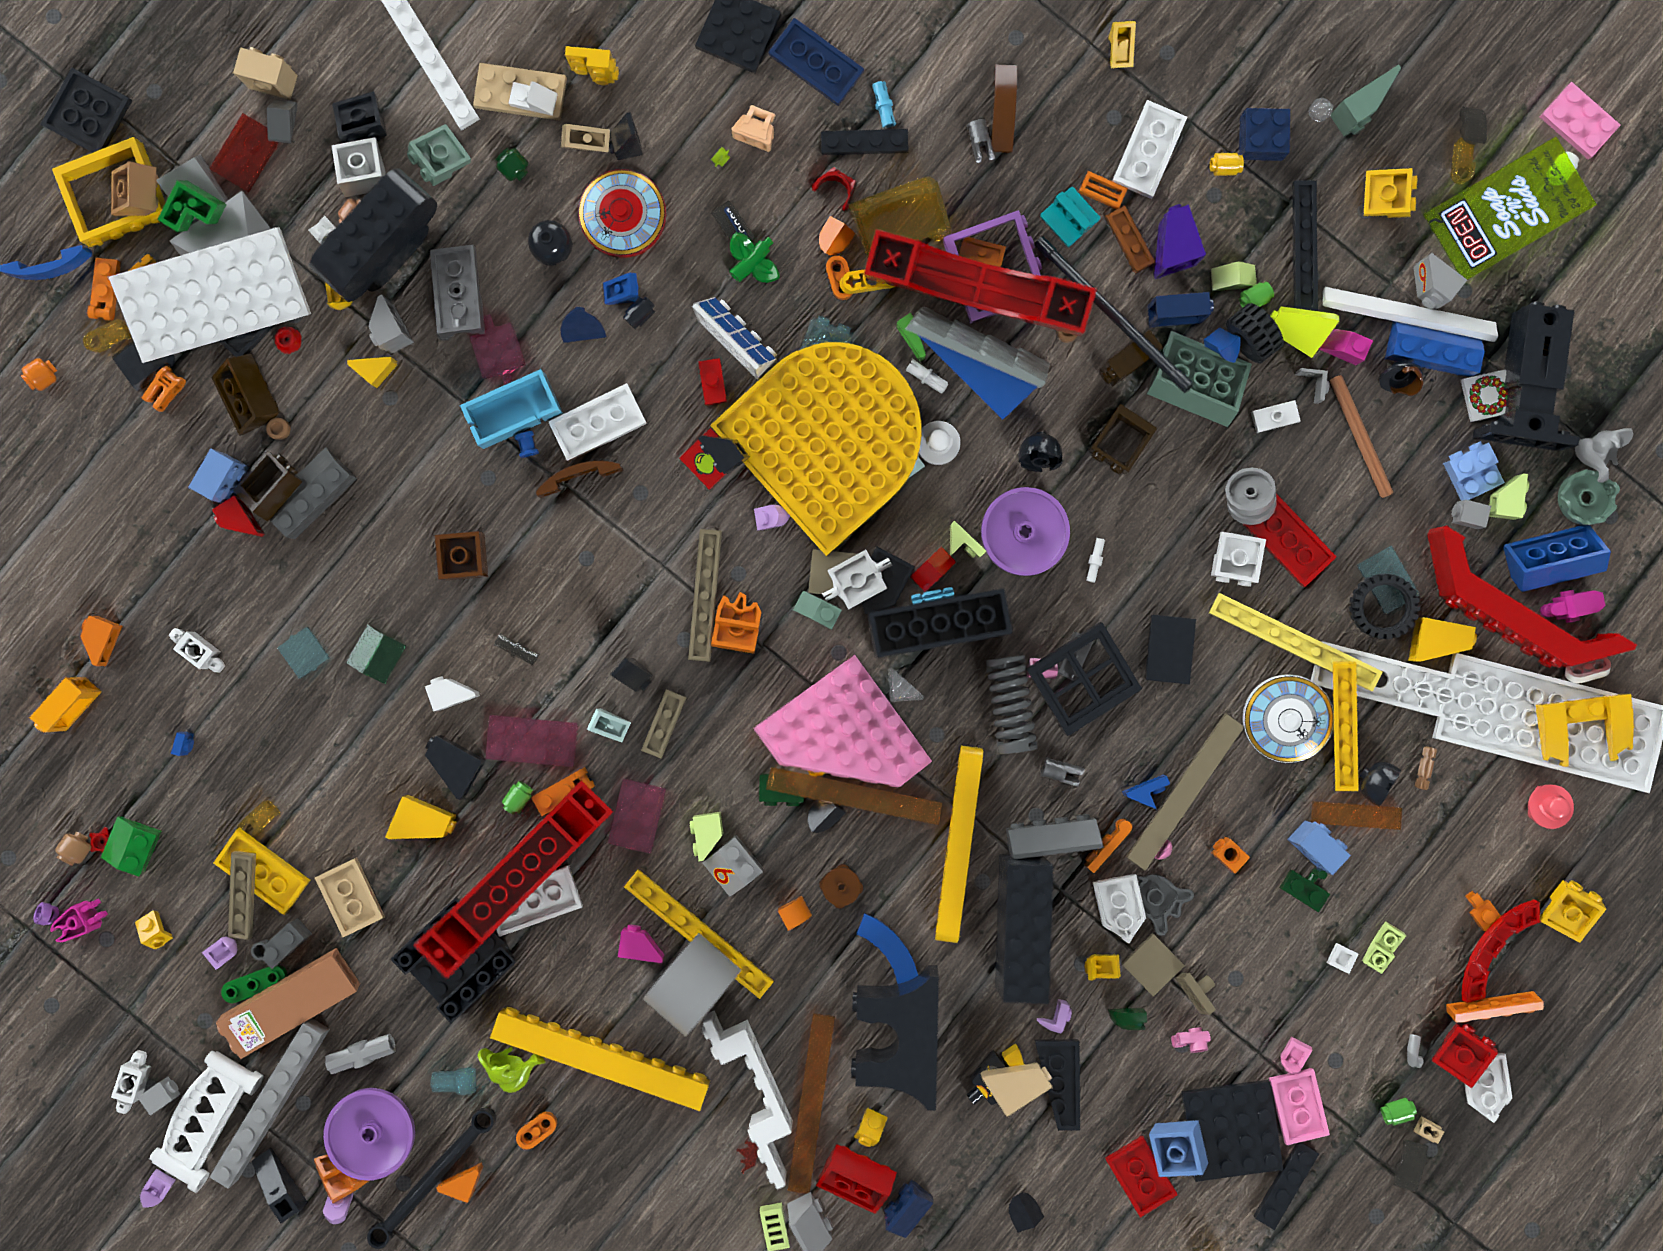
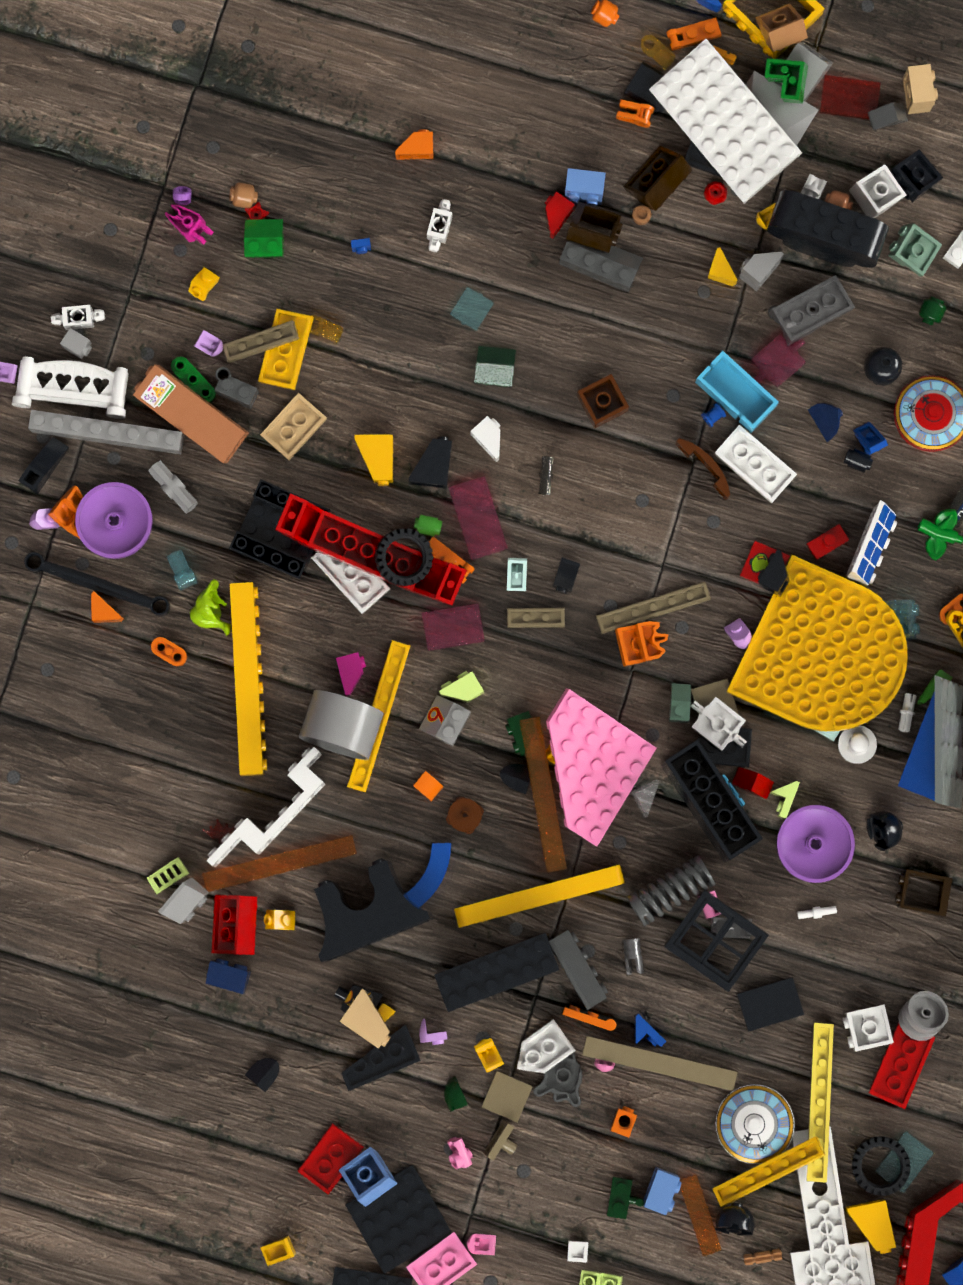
camera: 65 degrees right, 5 degrees down
light orange window [29,677,102,732] -> none
none -> black tyre [375,529,433,586]

